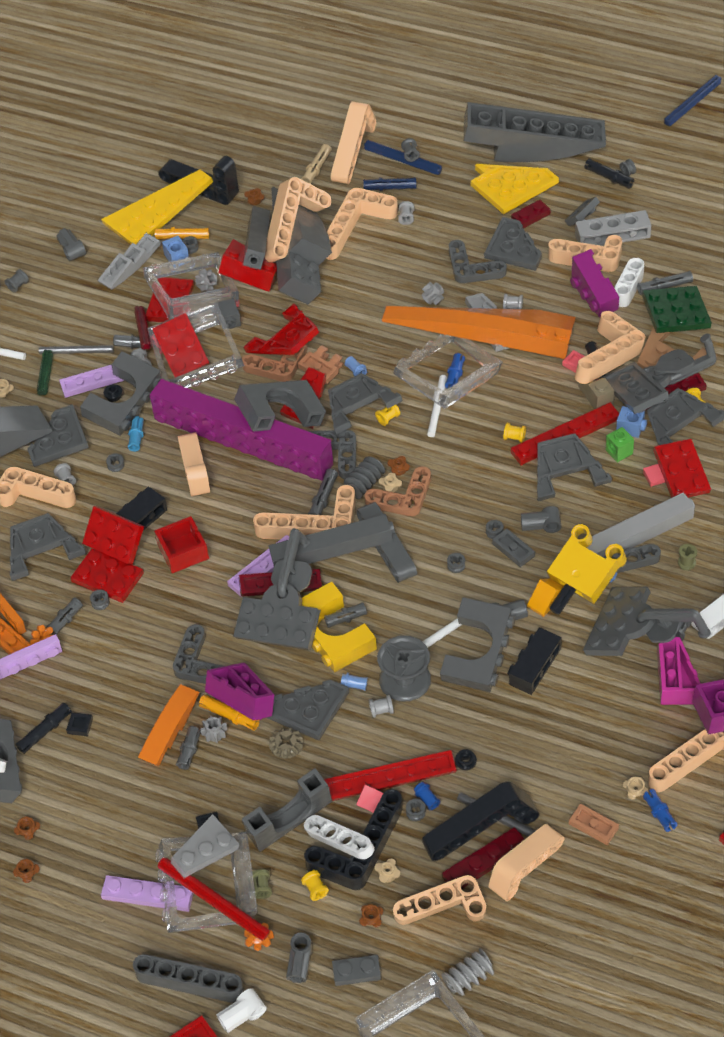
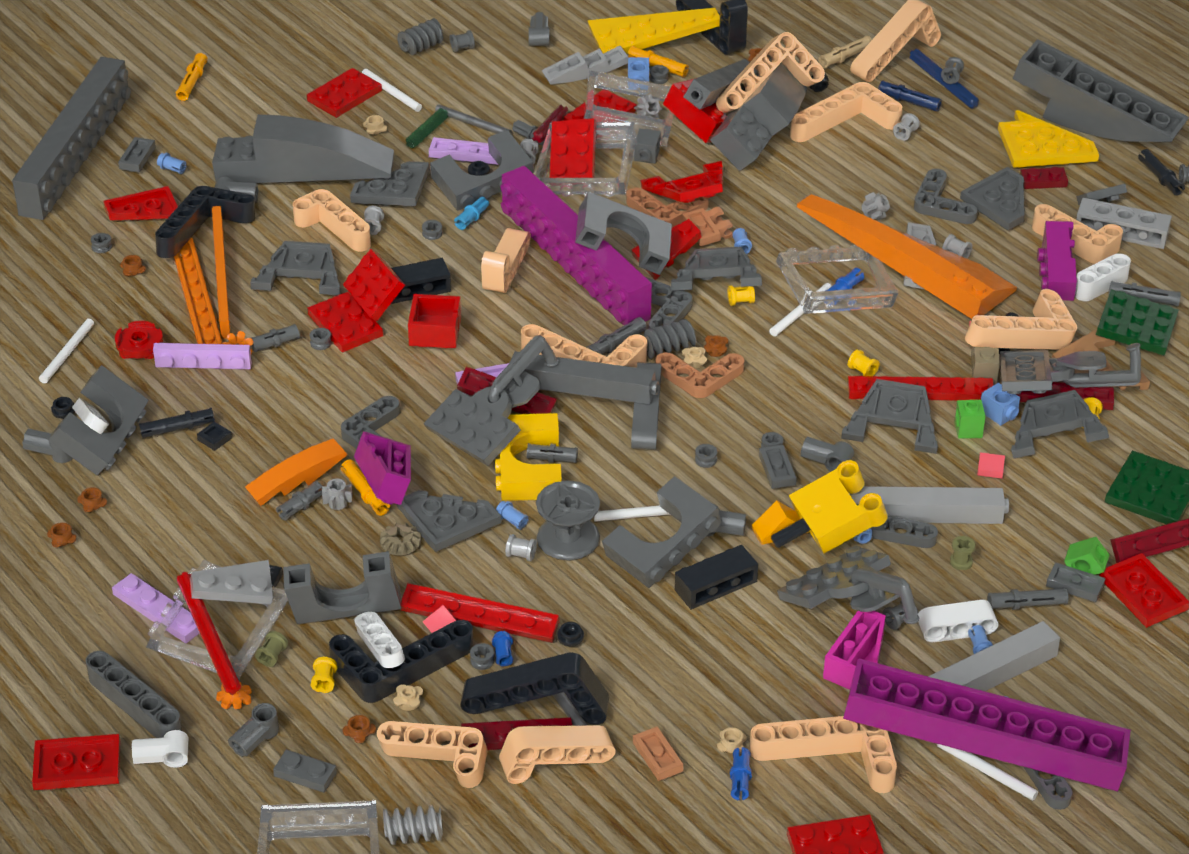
camera: 25 degrees right, 10 degrees down
red plate [653,439,711,498] -> none

